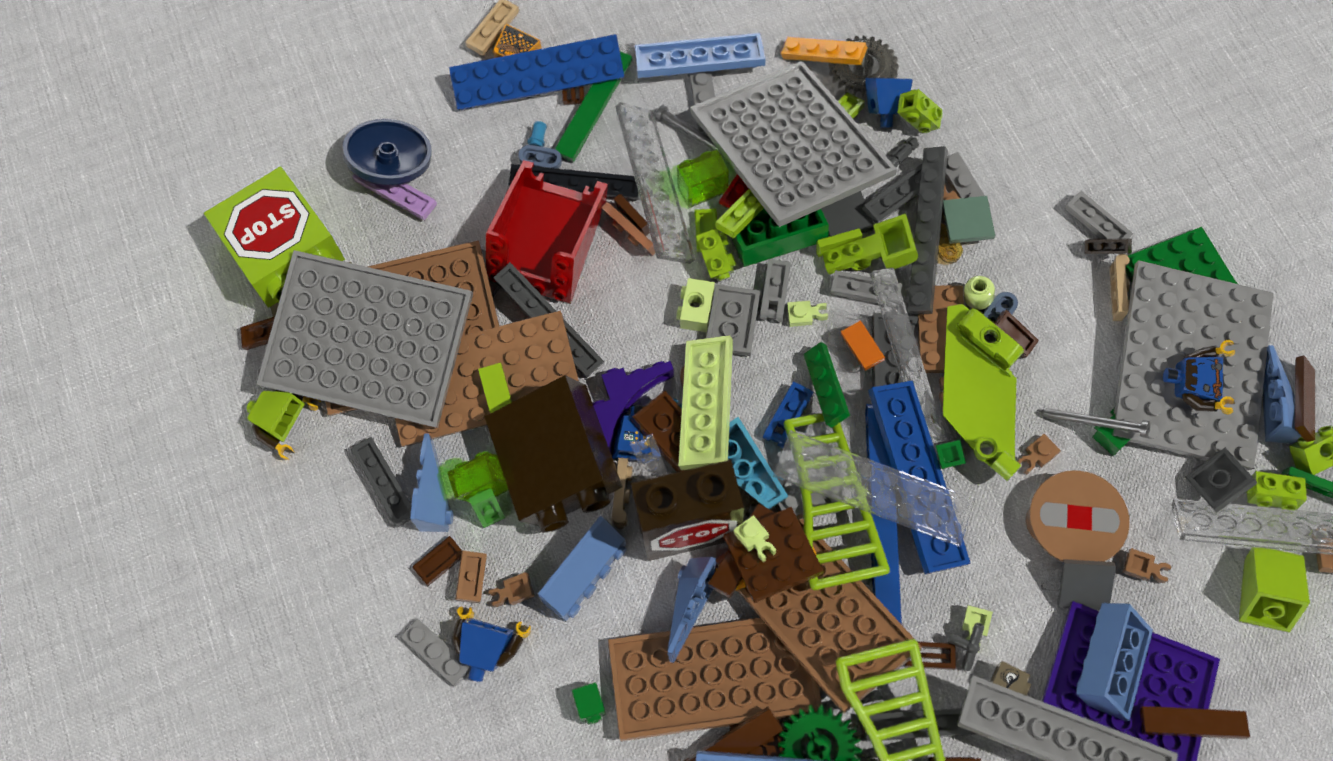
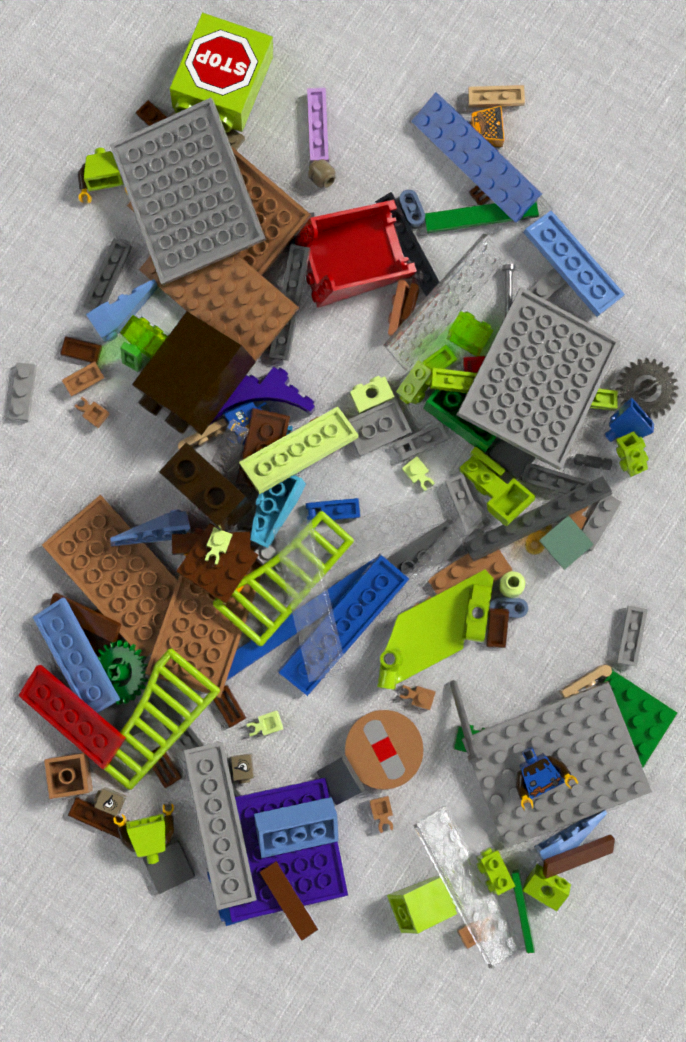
camera: 55 degrees right, 15 degrees up
dark blue dish [343,119,432,185] -> none
blue torso [452,606,531,682] -> none
lime tile [478,363,512,413] -> none
dark azure pin [528,121,547,147] -> none
medium blue slope [538,516,626,621] -> none
green brick [572,682,606,725] -> none
light orange plate [780,37,867,65] -> none
green plate [803,342,850,428] -> none
orange tile [841,320,885,371] -> none
green brick [936,440,966,469] -> none
dark grey piece [948,623,984,671] -> none
dark brown piece [1085,238,1132,254] -> none
dark grey tile [1185,448,1257,513] -> none
none -> dark tan head [308,159,336,188]

